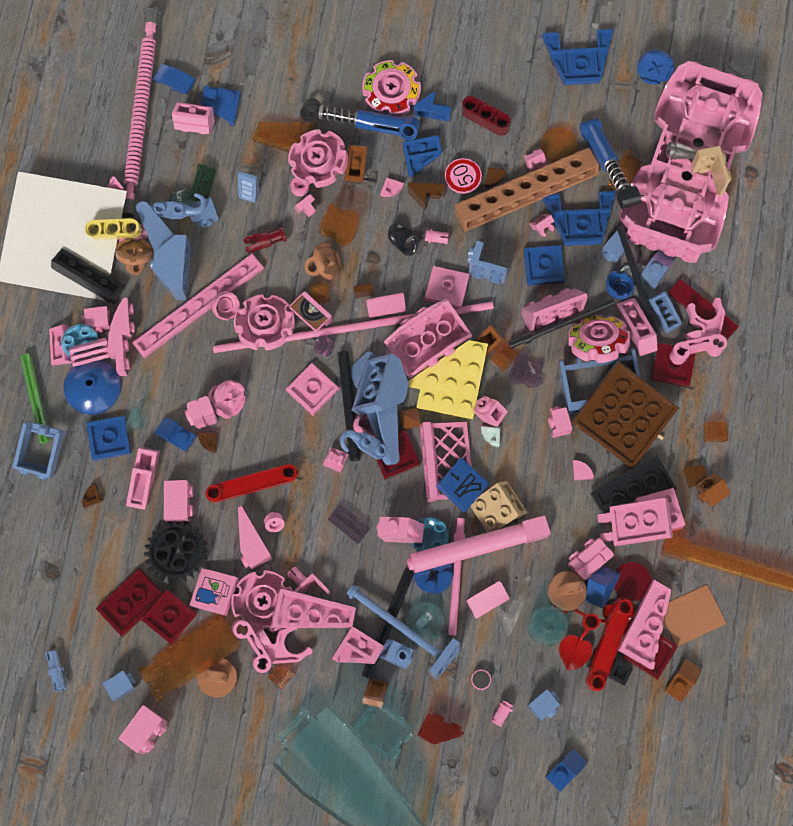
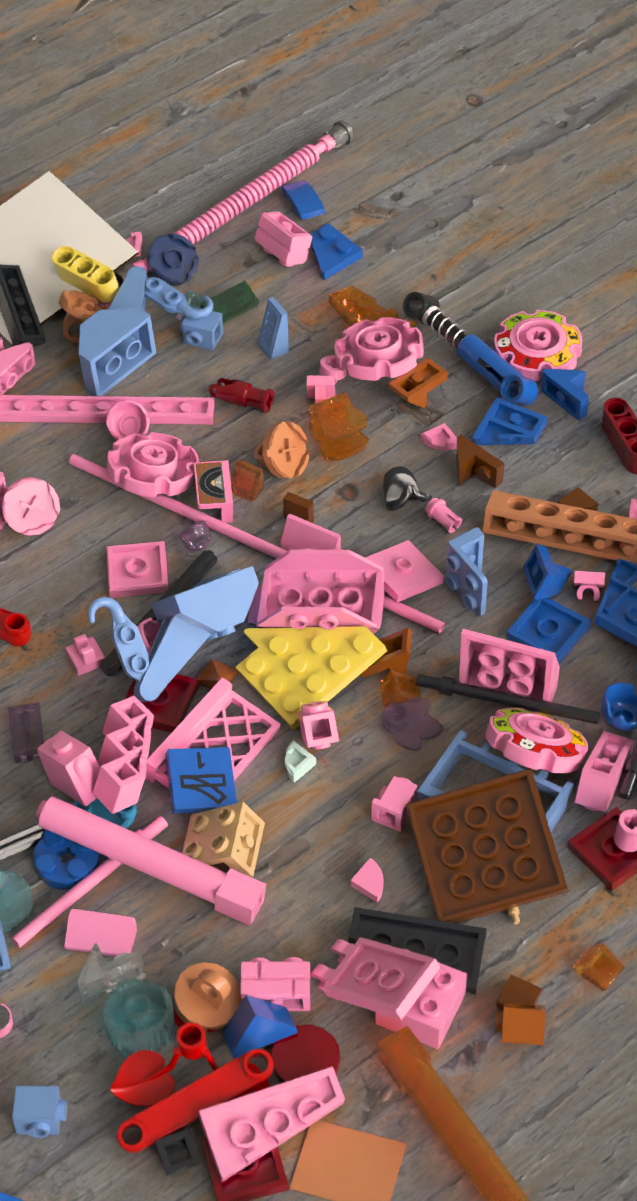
camera: 40 degrees right, 25 degrees down
piece [445,158,482,194] -> none
none -> bright pink brick [93,696,154,814]
none -> dark blue tile [146,233,199,285]
none -> blue slope [523,543,572,600]

